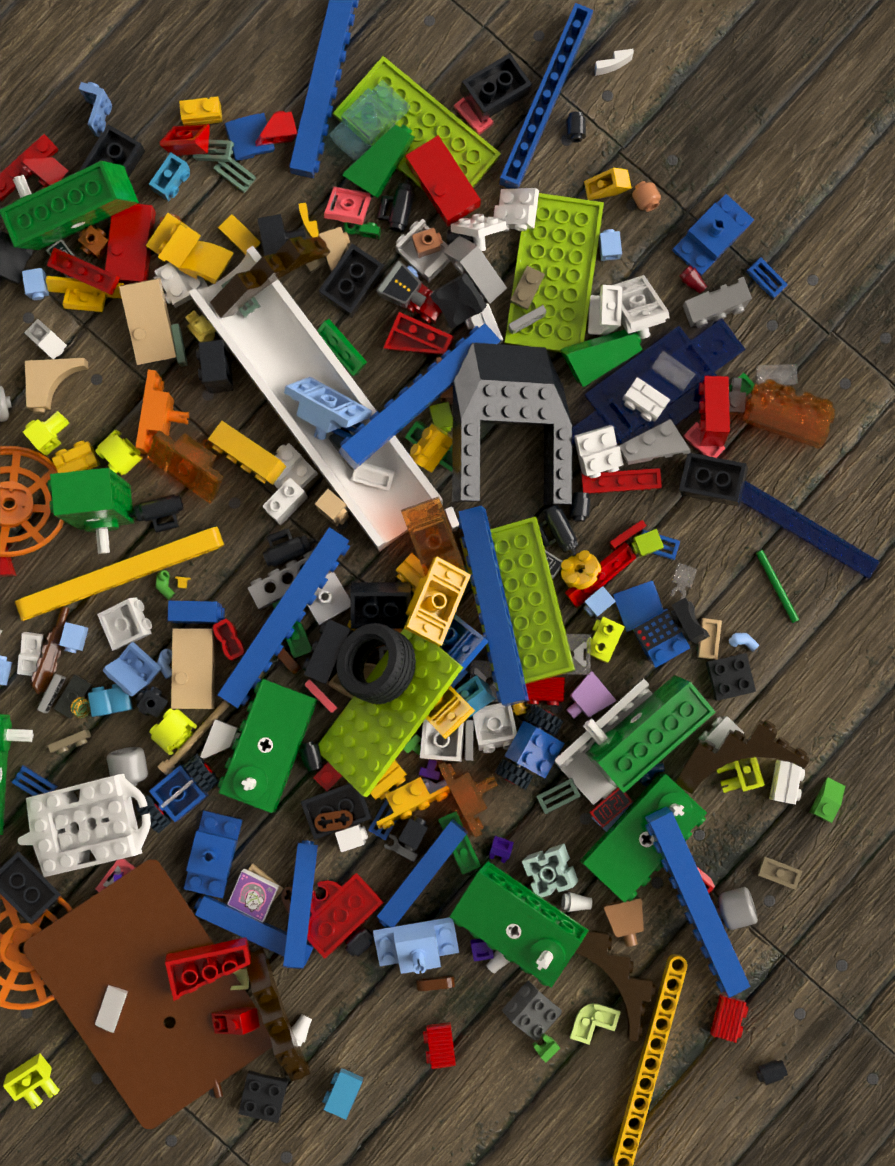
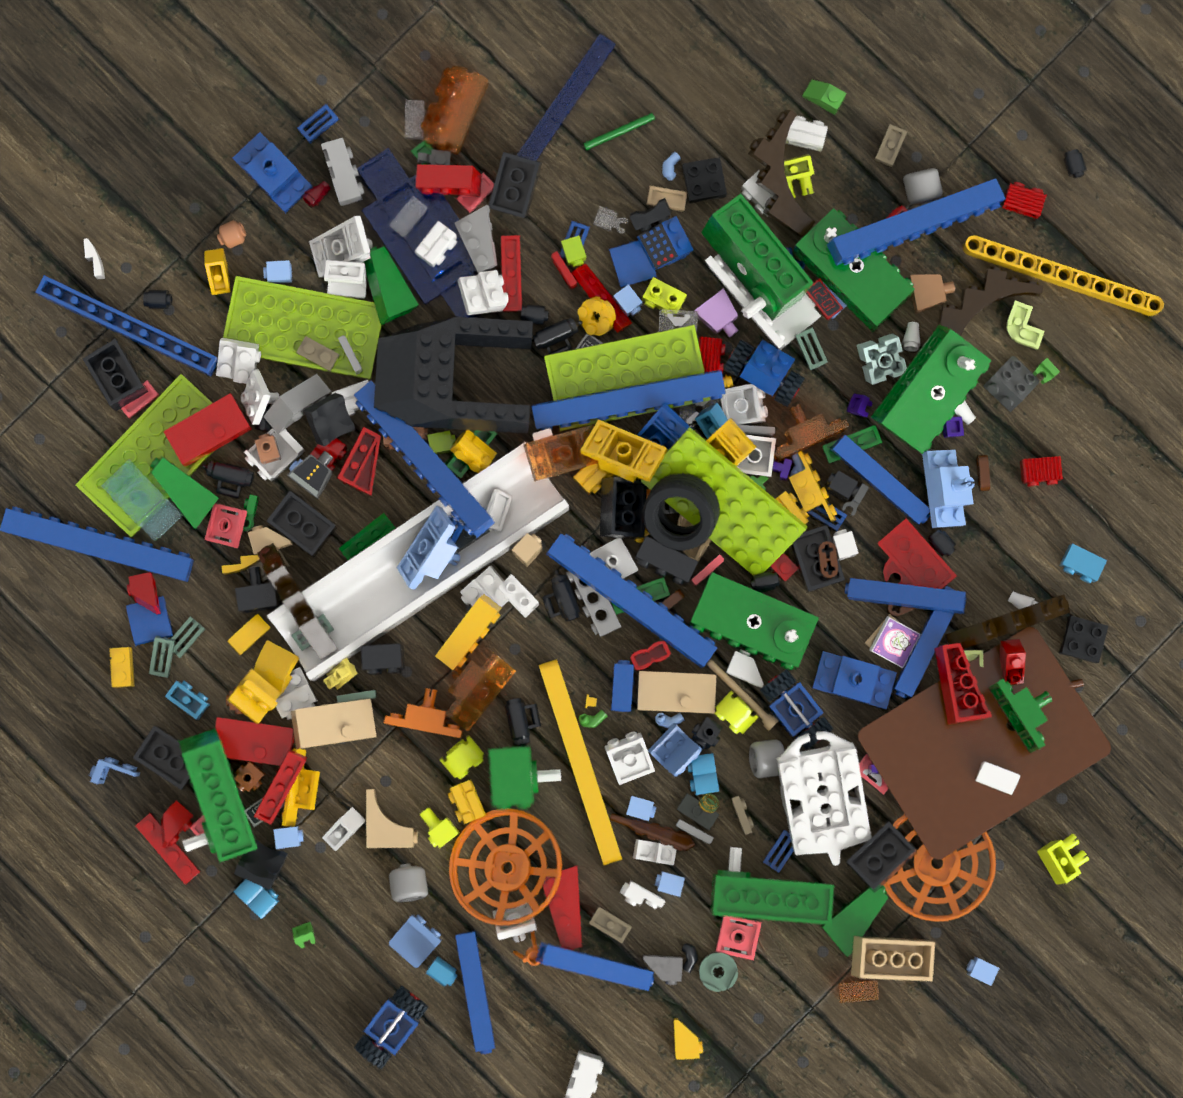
camera: 90 degrees left, 0 degrees up
red slope [159,124,210,156] -> none
none -> green brick [988,679,1052,753]

